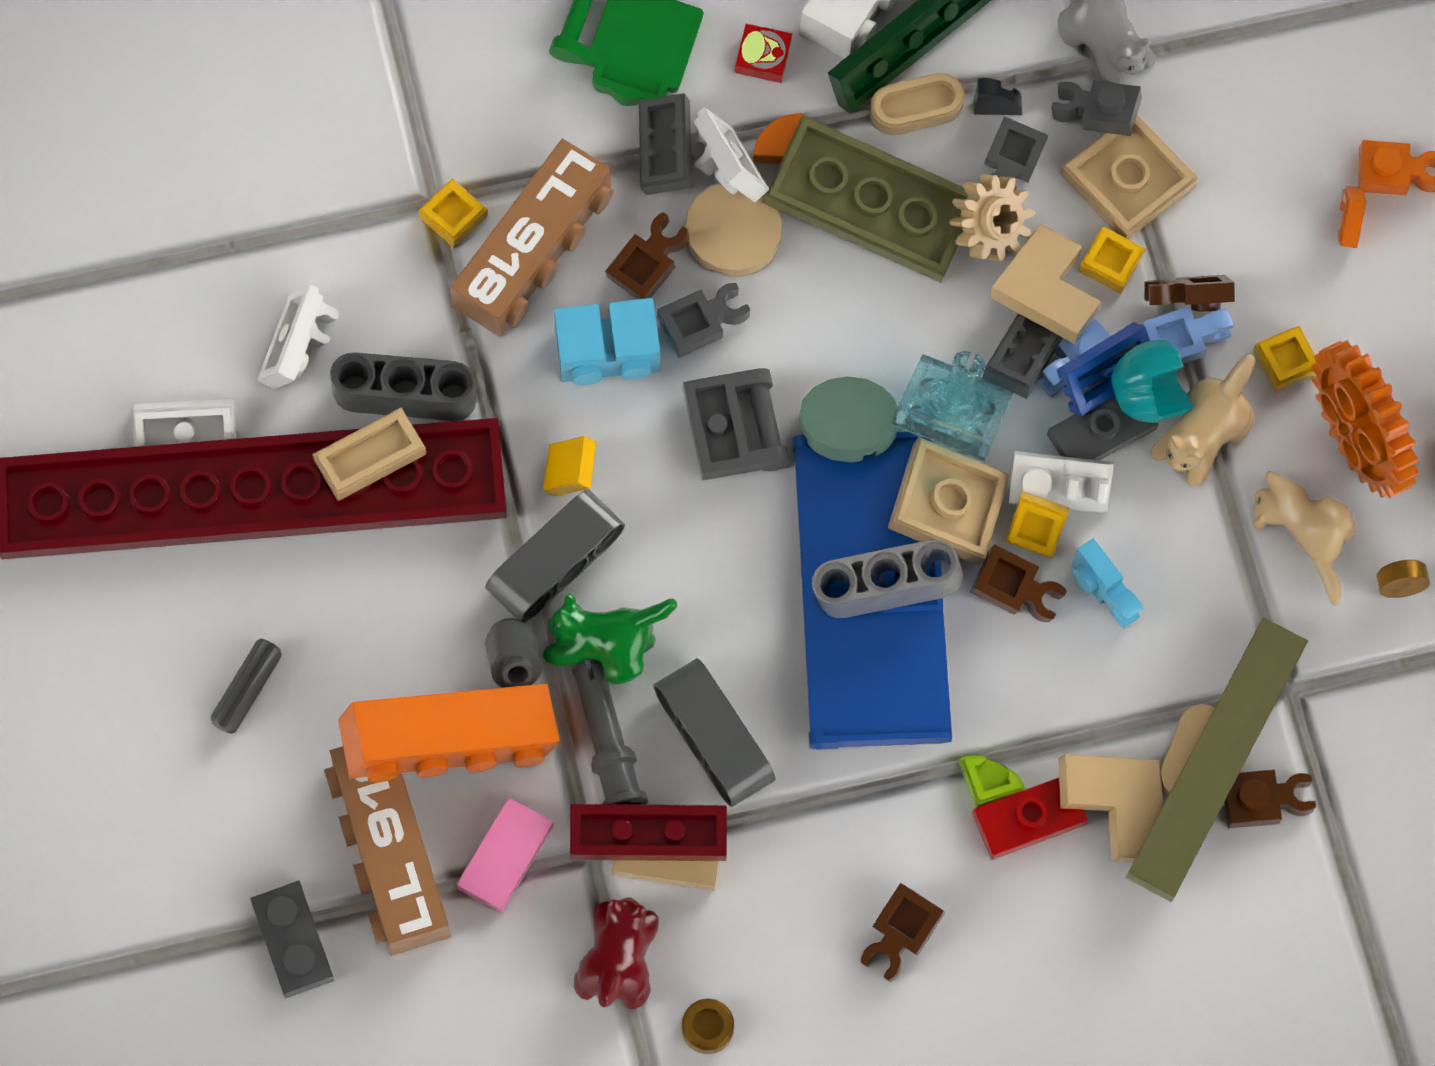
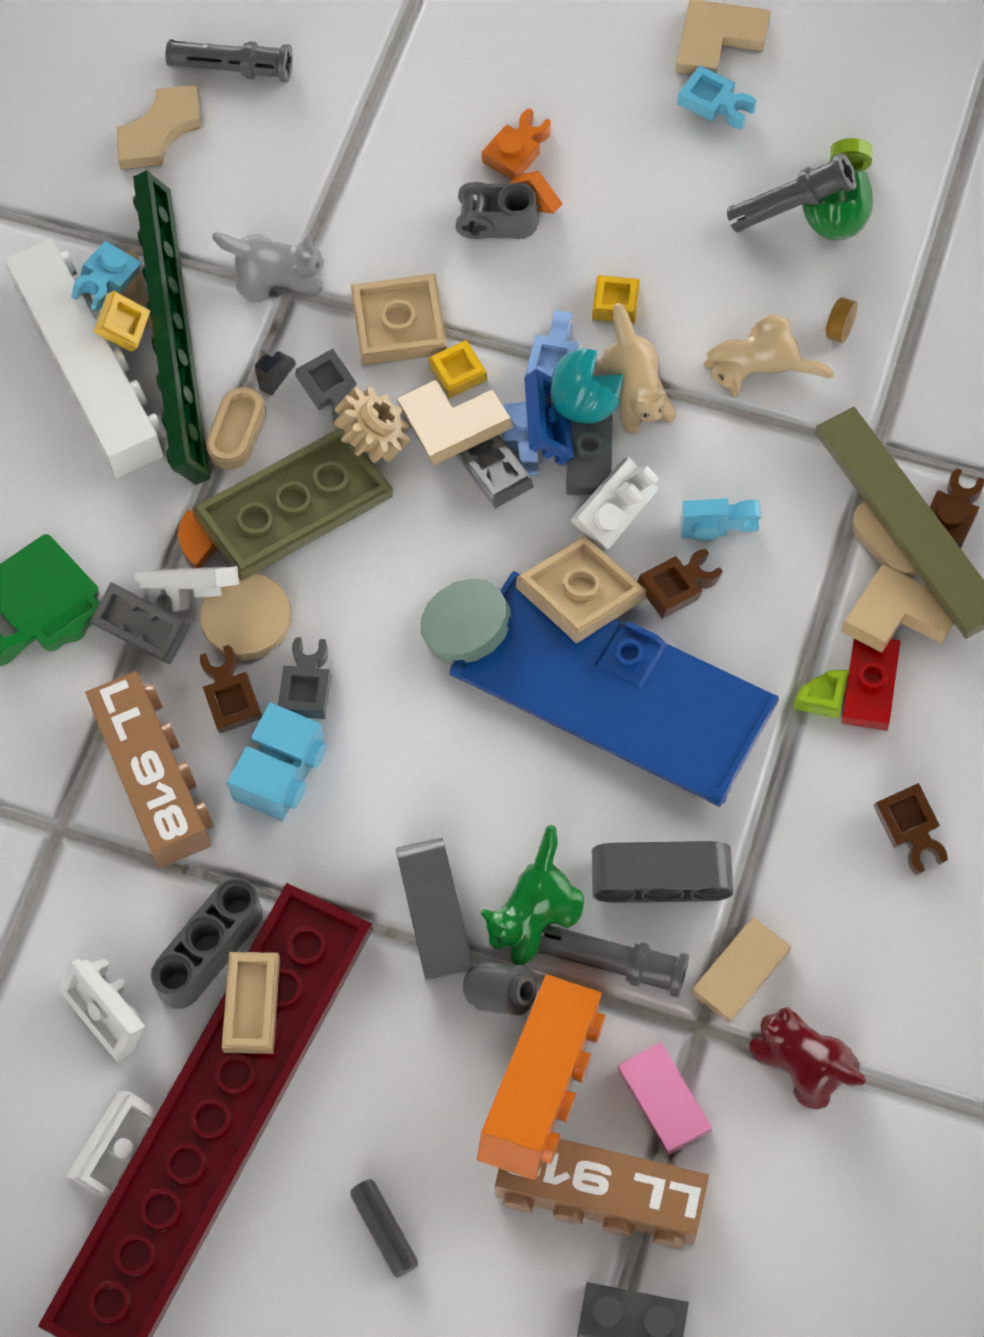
camera: 50 degrees left, 5 degrees down
yellow tile [418,178,488,248] -> none
yellow tile [543,436,596,496] -> none
dark red plate [570,804,727,861] -> none
pearl gold tile [682,998,734,1054] -> none
dark grey plate [683,368,791,481] -> none
tile [735,23,793,83] -> none
light grey beam [812,540,963,618] -> none
clear light blue plate [891,351,1013,461] -> none
yellow tile [1005,491,1070,558] -> none
dark grey plate [1051,80,1142,136] -> none
reddish brown plate [1144,275,1235,312] -> none
orange gear [1311,340,1419,498] -> none
none -> dark grey piece [455,182,538,239]

